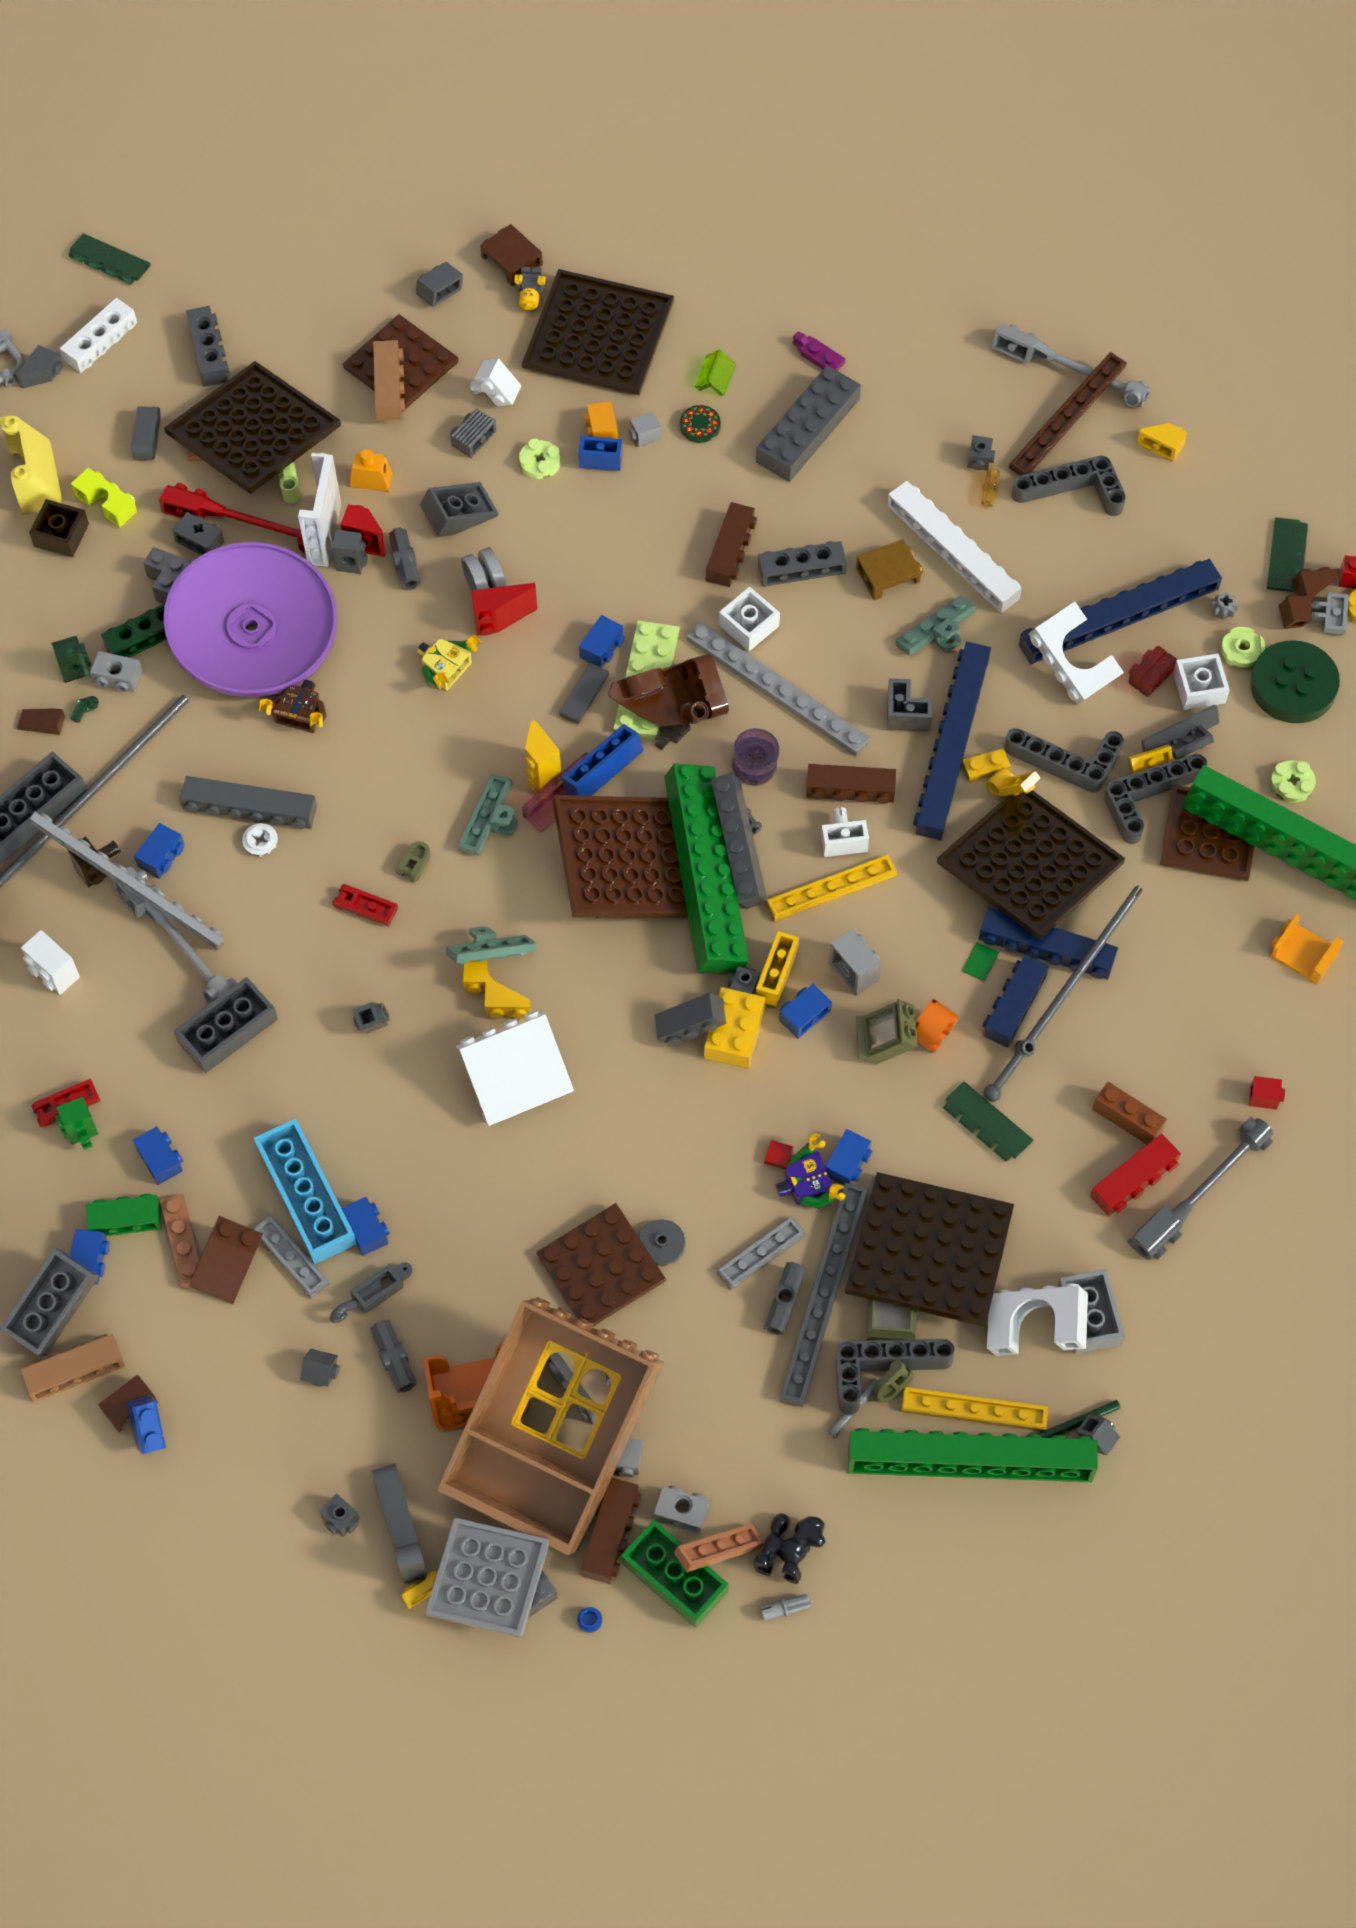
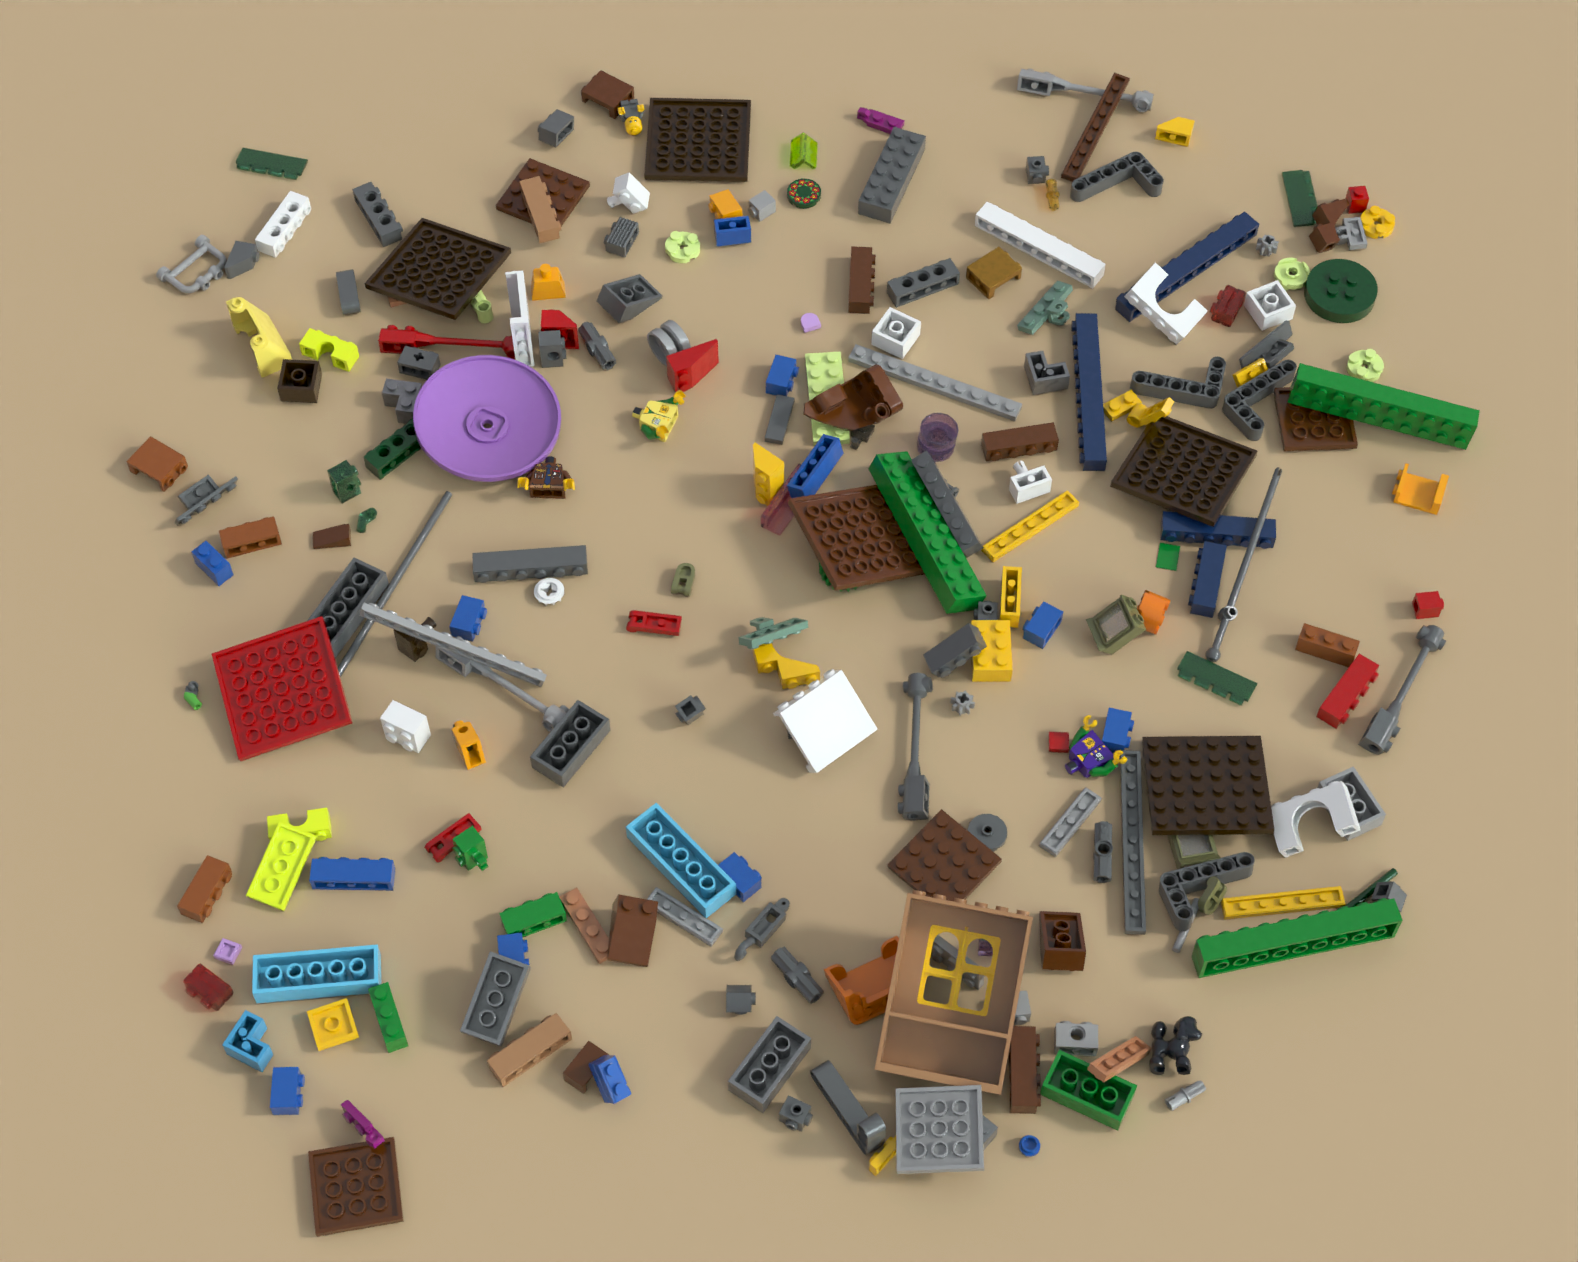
camera: 15 degrees left, 5 degrees down
light grey brick [90,651,143,693] -> none
blue brick [133,1126,183,1185] -> none
sand green plate [458,774,518,856] -> none
light grey brick [829,929,881,996] -> none
none -> light orange torso [451,720,486,770]
none -> flat silver brick [728,1016,811,1113]
none -> lavender tile [801,313,821,333]
none -> dark grey bar [898,673,933,821]
none -> light grey gear [951,690,975,716]
none -> reddish brown slope [1039,911,1086,971]

